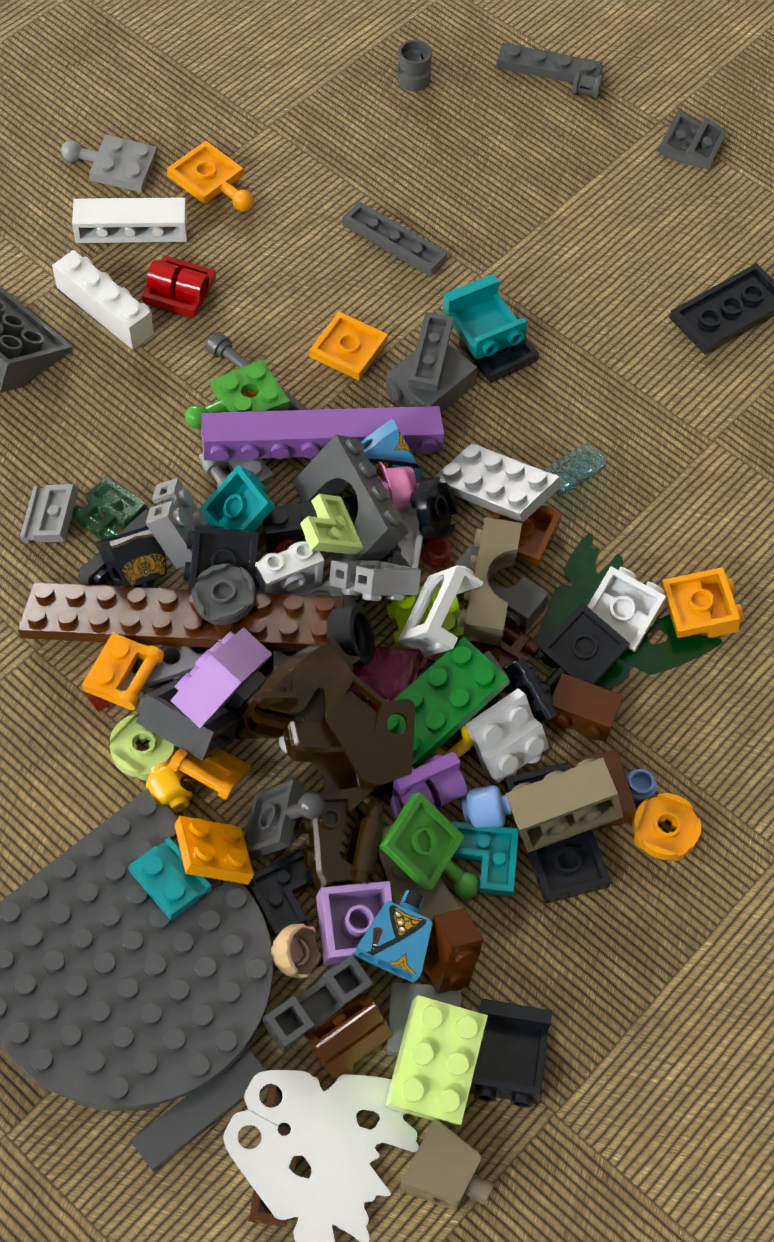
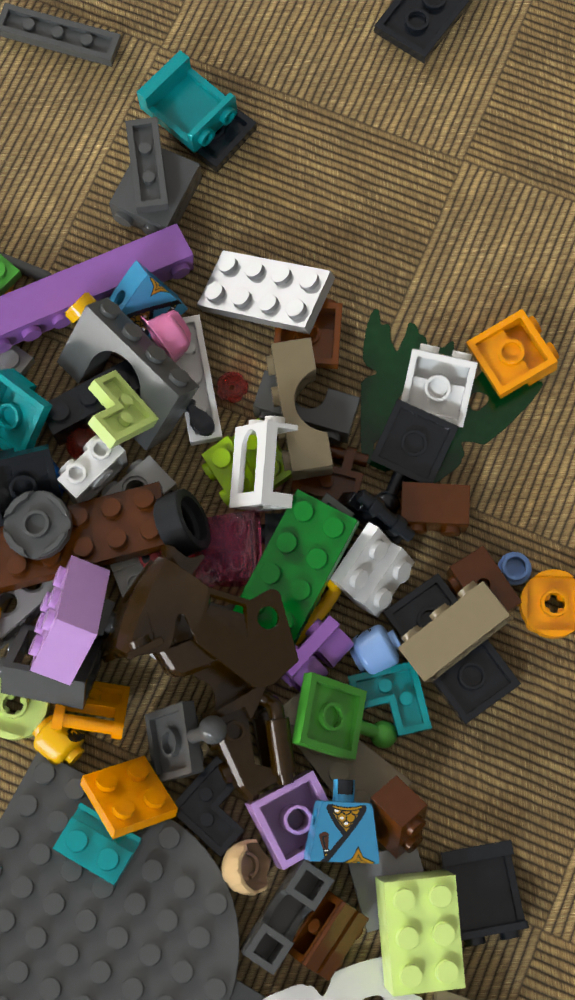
camera: 15 degrees left, 15 degrees up
light orange plate [309,312,388,380] -> none
light grey piece [329,560,421,601] -> none
black plate [410,477,457,539] -> none
clear light blue plate [543,442,607,497] -> none
none -> yellow tile [65,292,96,323]

